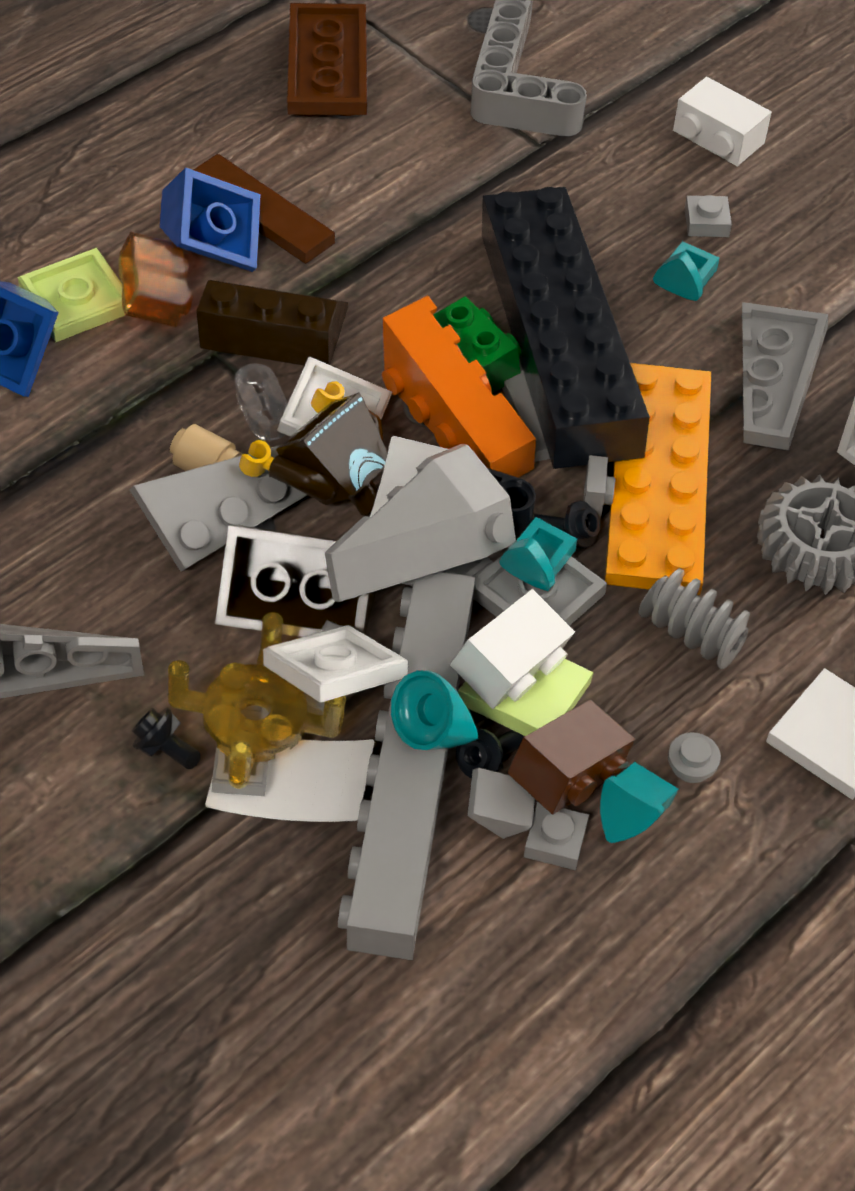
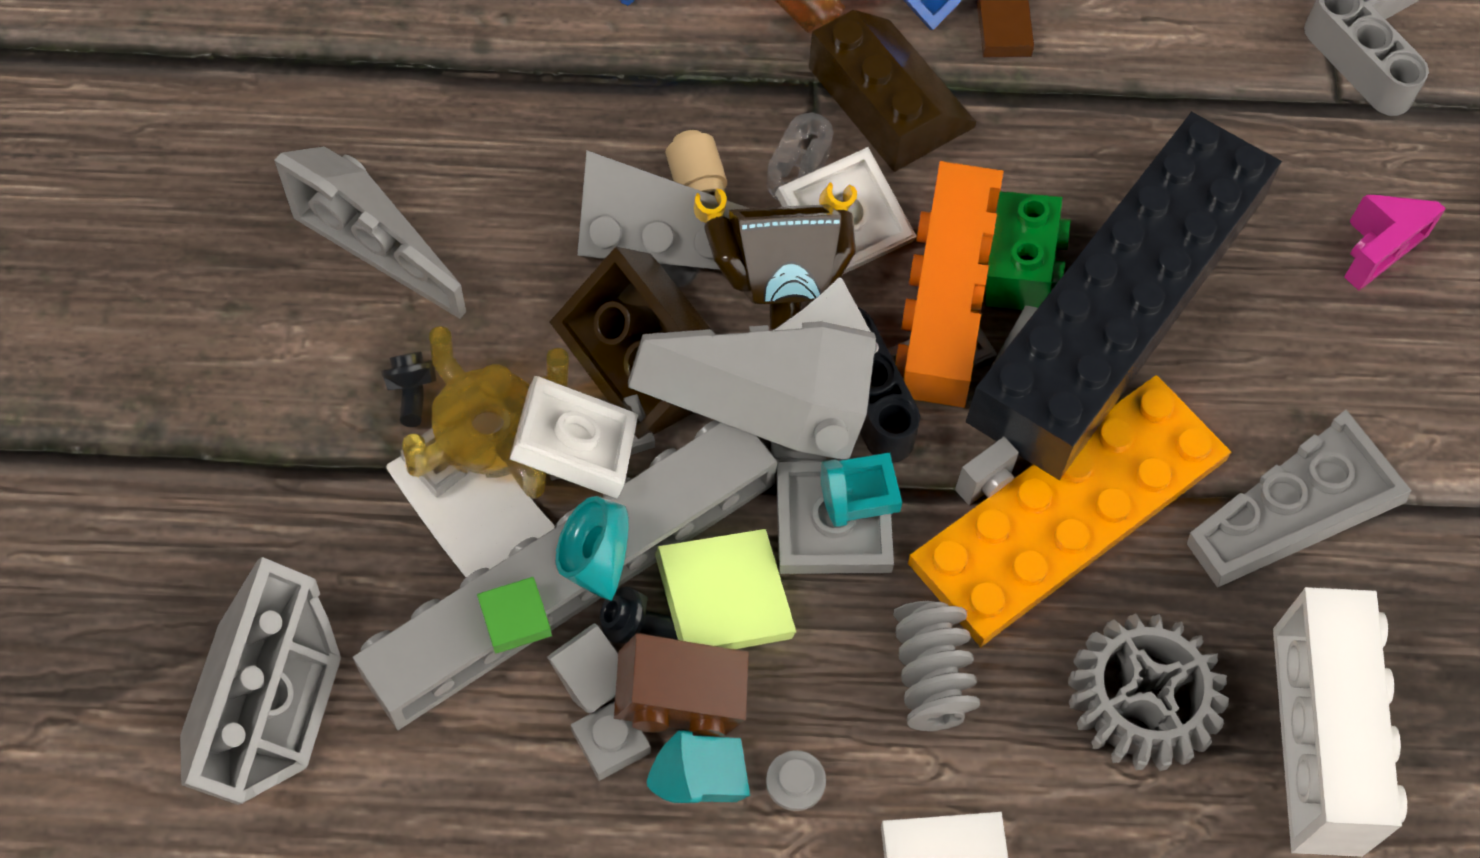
camera: 45 degrees right, 10 degrees up
white brick [450,589,575,709] -> none
black plate [533,500,600,548] -> none
teal tile [653,241,720,301] -> none
light grey plate [685,195,732,237] -> none
none -> light grey wedge [180,557,341,805]
none -> bright green tile [477,576,552,654]
none -> dark pink slope [1344,195,1446,291]

